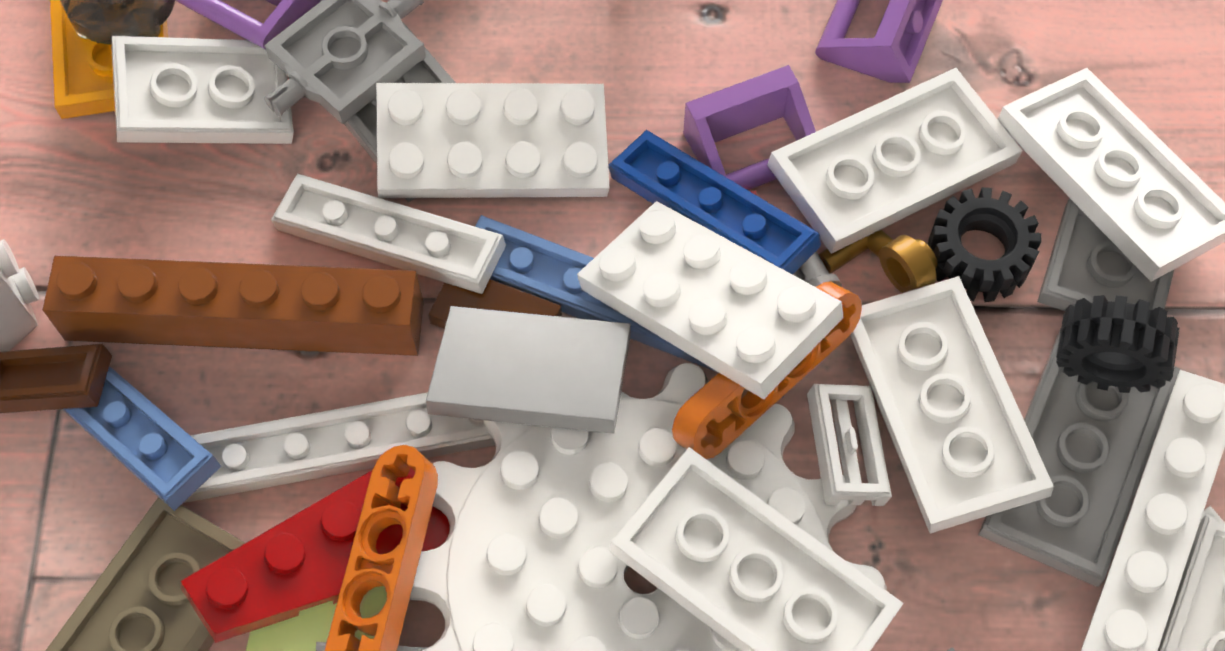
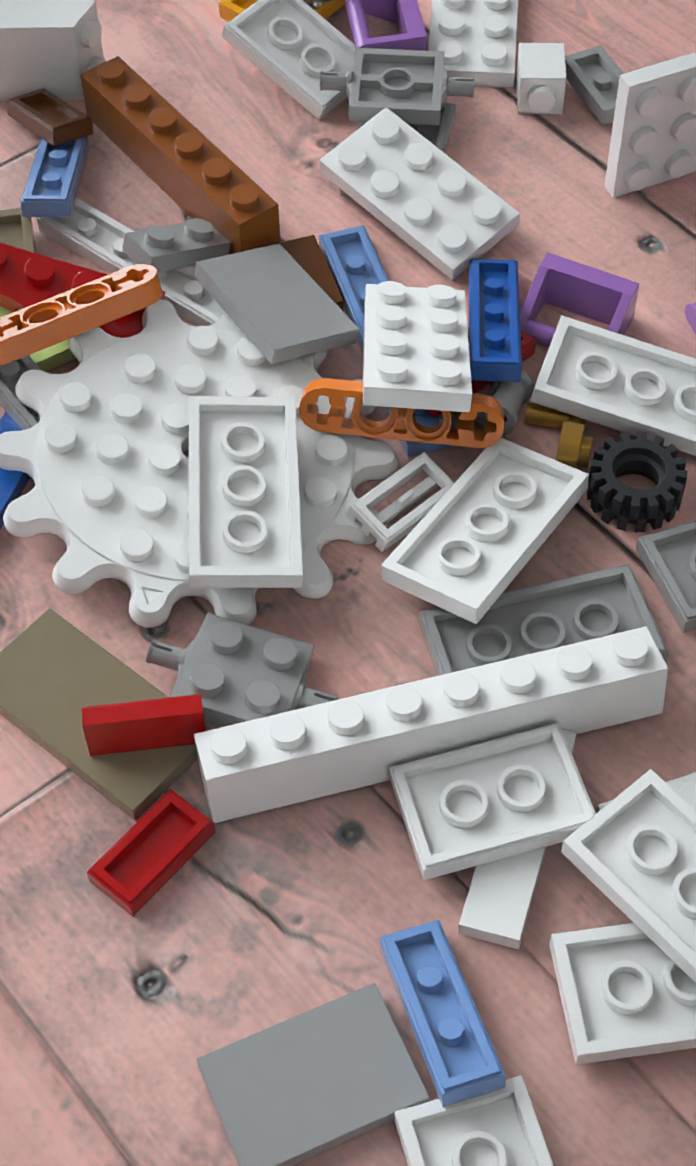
camera: 50 degrees right, 10 degrees down
white tile [271,174,506,294] -> none
black tyre [1056,295,1180,393] -> none
none -> light grey plate [122,218,231,273]

